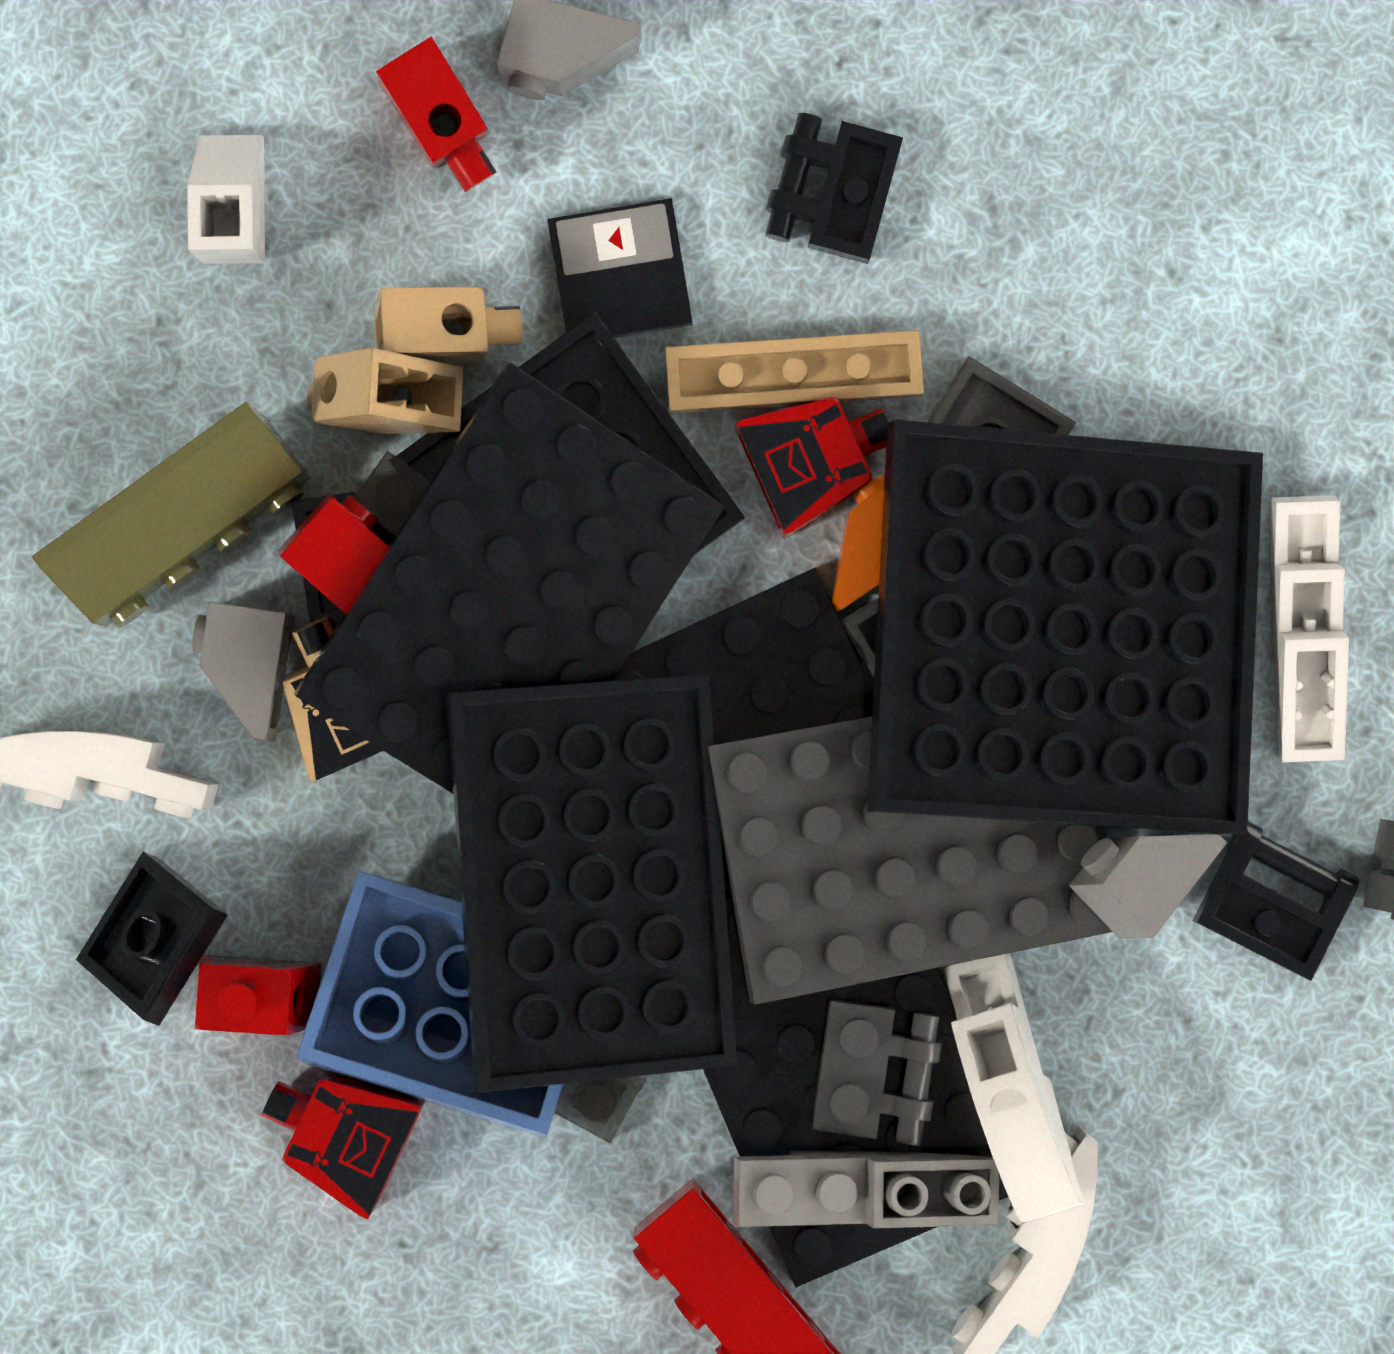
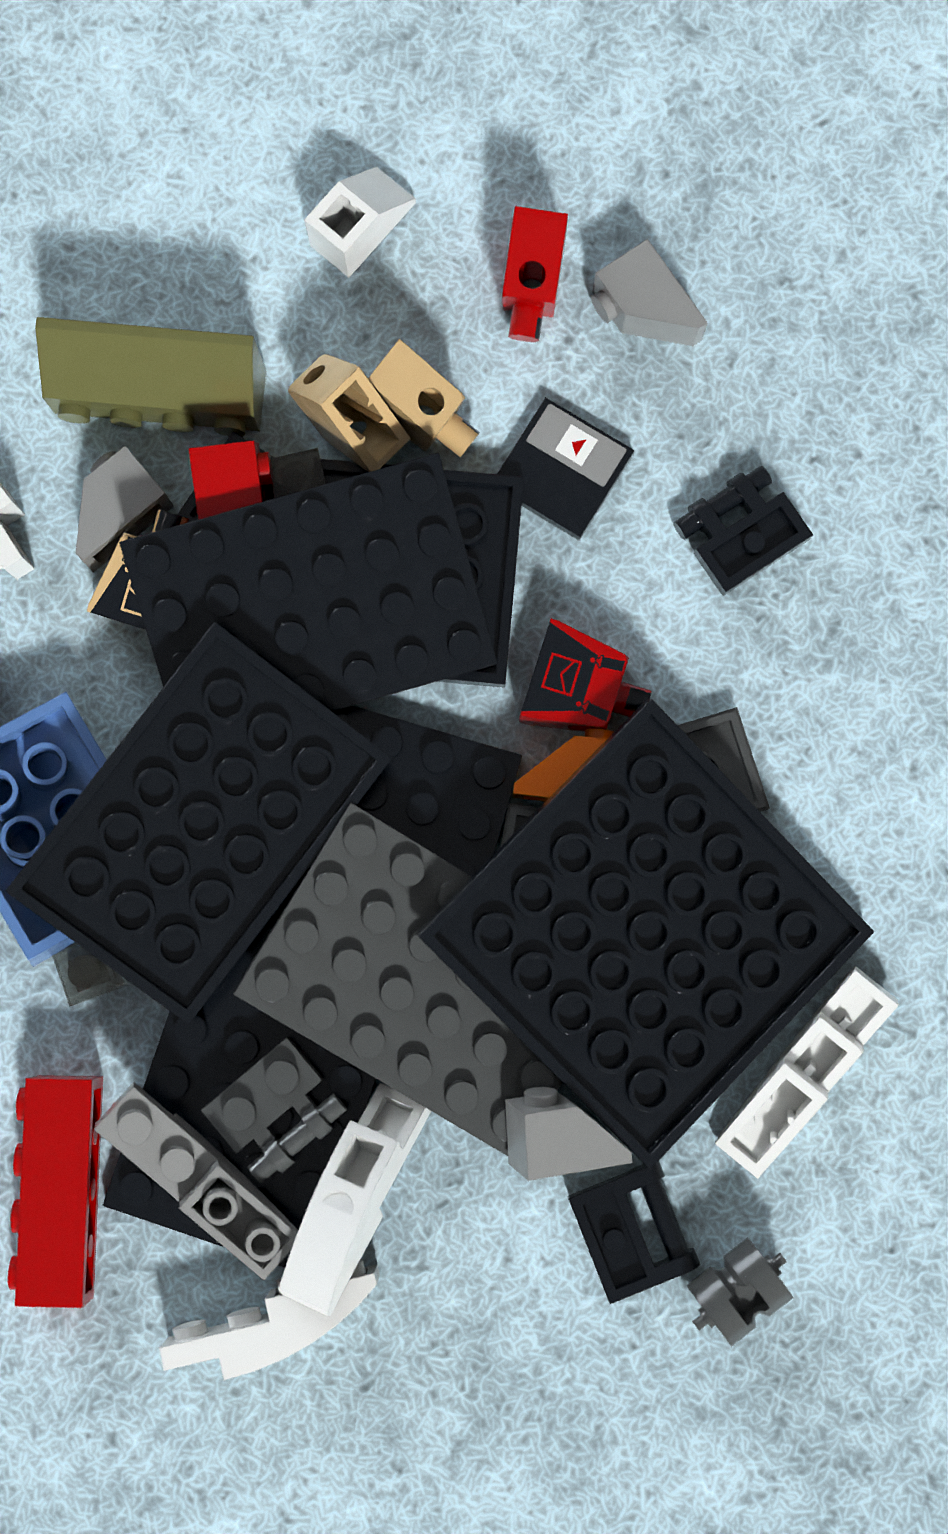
camera: 50 degrees right, 5 degrees down
tan plate [665,330,924,414] -> none

